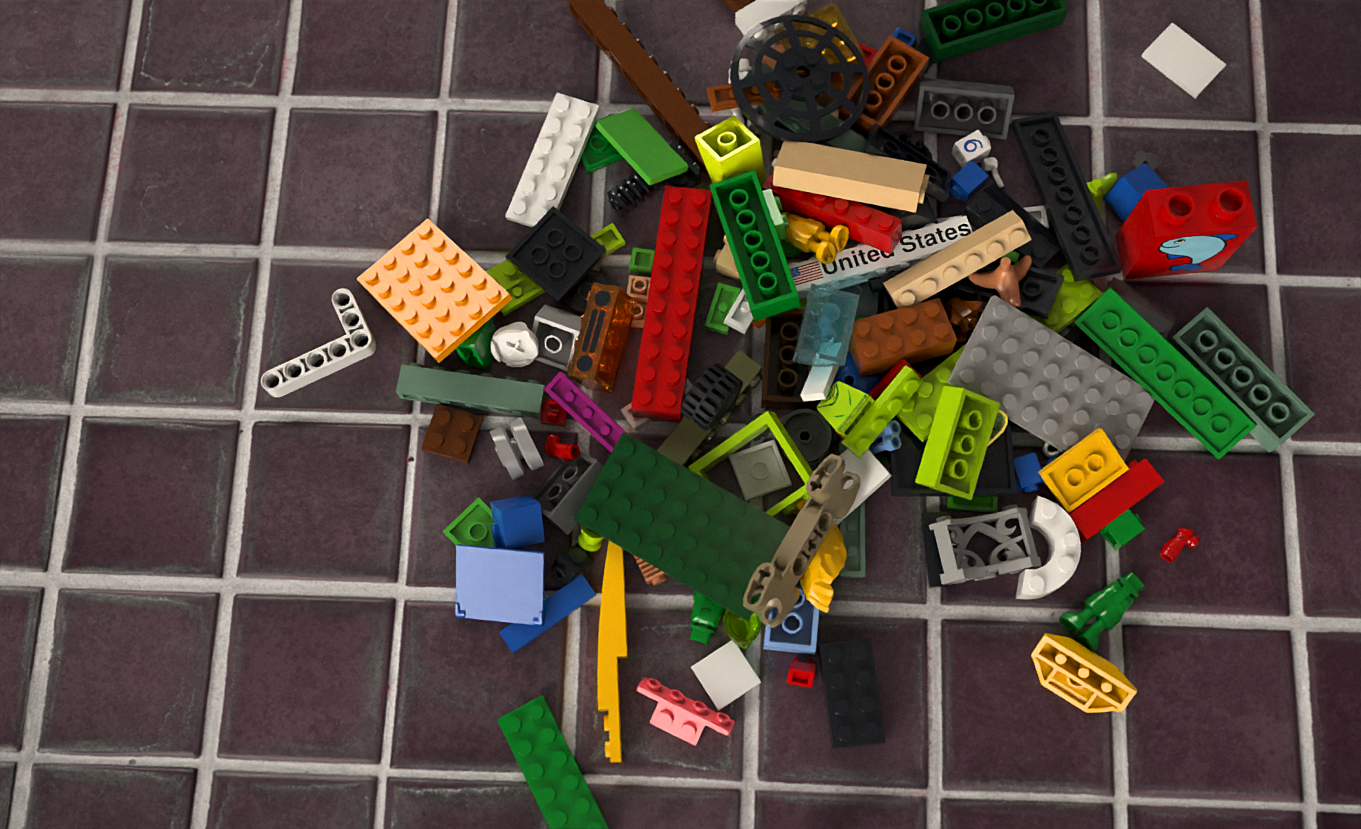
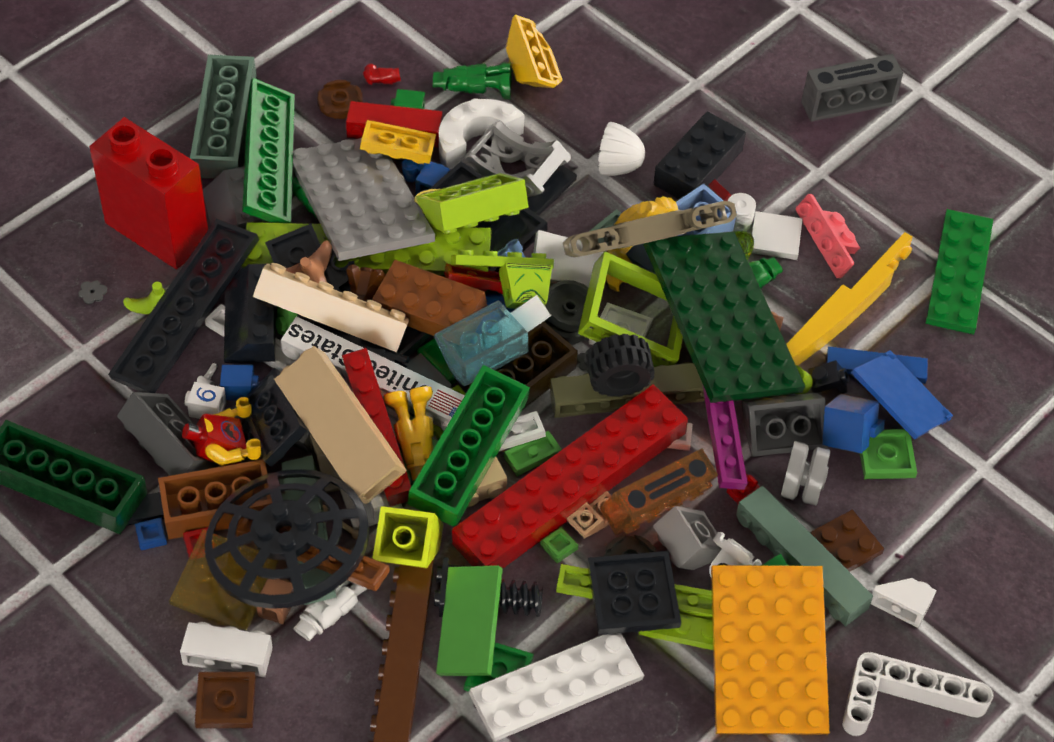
camera: 145 degrees left, 20 degrees down
red arm [544,435,580,461] -> none
bright green plate [762,188,789,240] -> none
blue plate [1104,163,1169,222] -> none
none -> torso [182,397,261,466]
none -> reddish brown tile [317,80,363,119]
none -> white hair [598,122,645,176]
none -> white piece [728,193,756,233]
none -> white slope [871,578,937,628]

